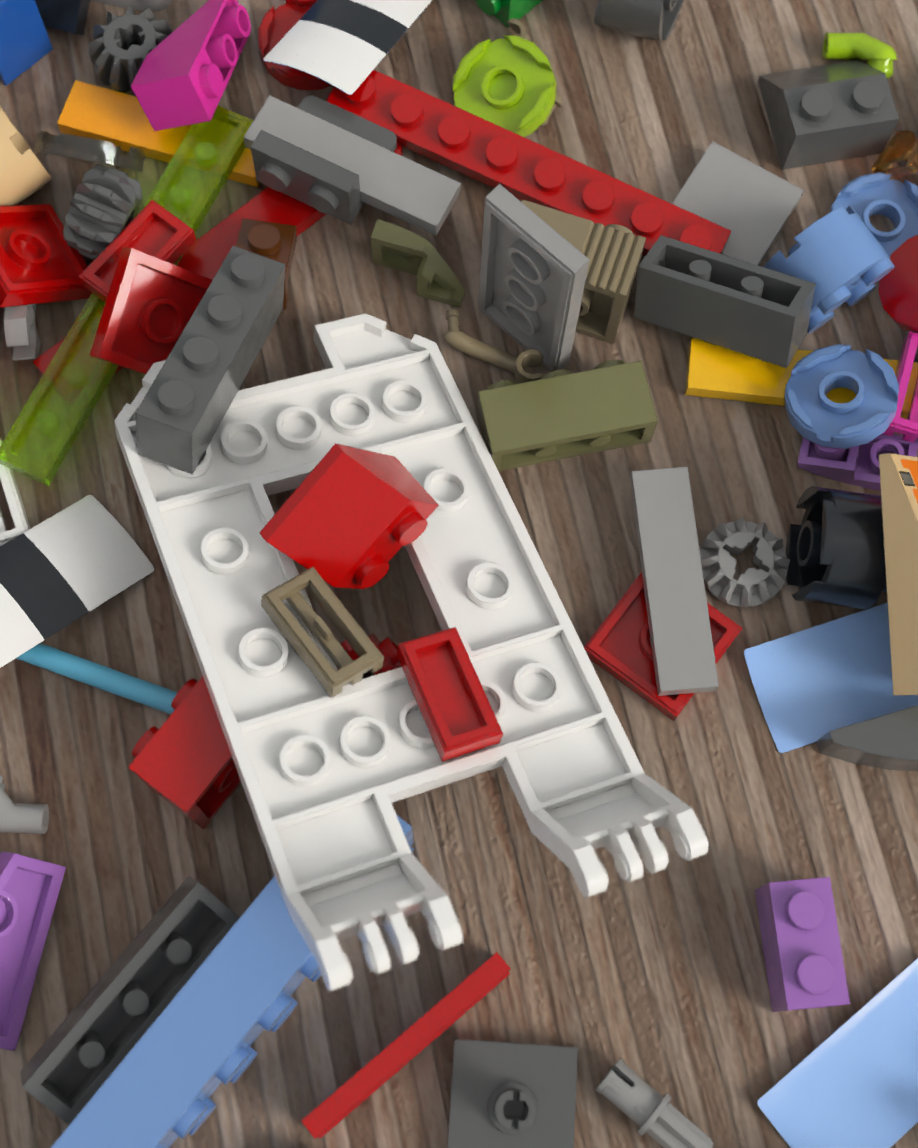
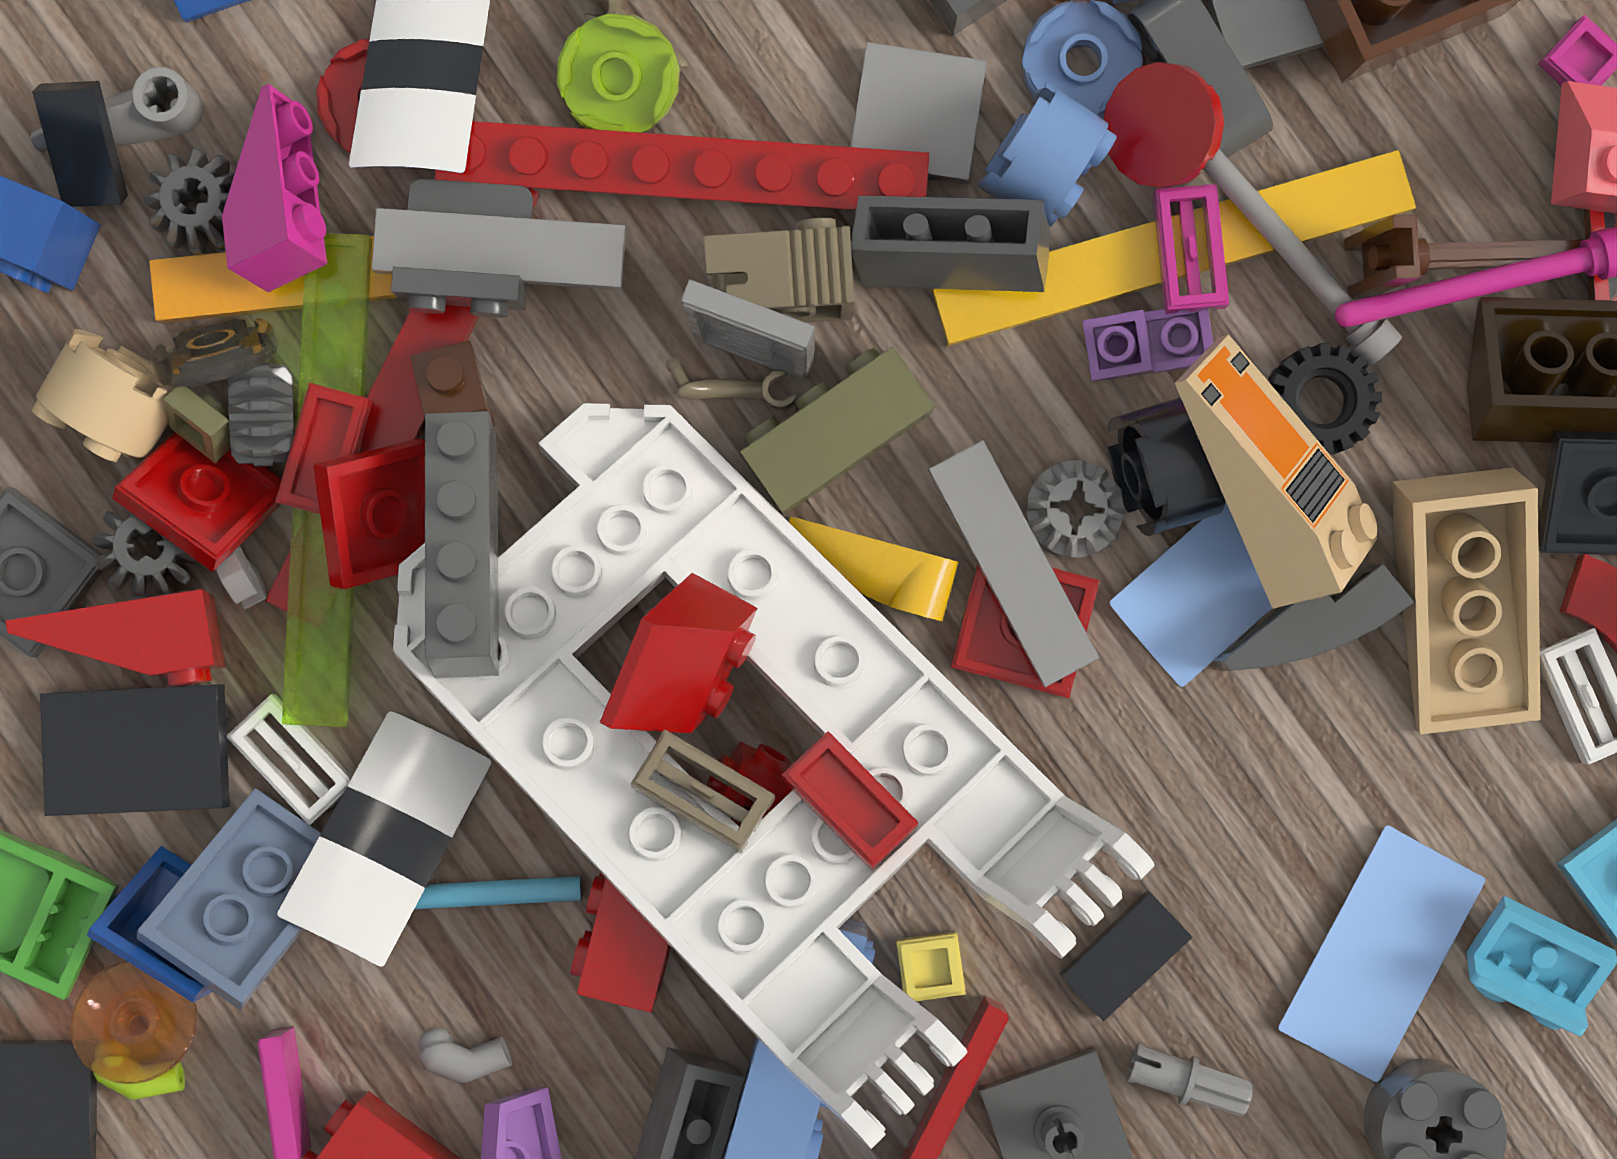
camera: 20 degrees left, 15 degrees up
olive slope [371,219,465,308] -> none
medium lavender brick [755,877,850,1012] -> none
medium blue tile [784,344,899,449] -> none
none -> olive plate [163,383,231,463]
none -> yellow piece [789,516,959,621]
none -> light yellow tile [896,931,966,1001]
none -> black tile [1059,890,1193,1022]

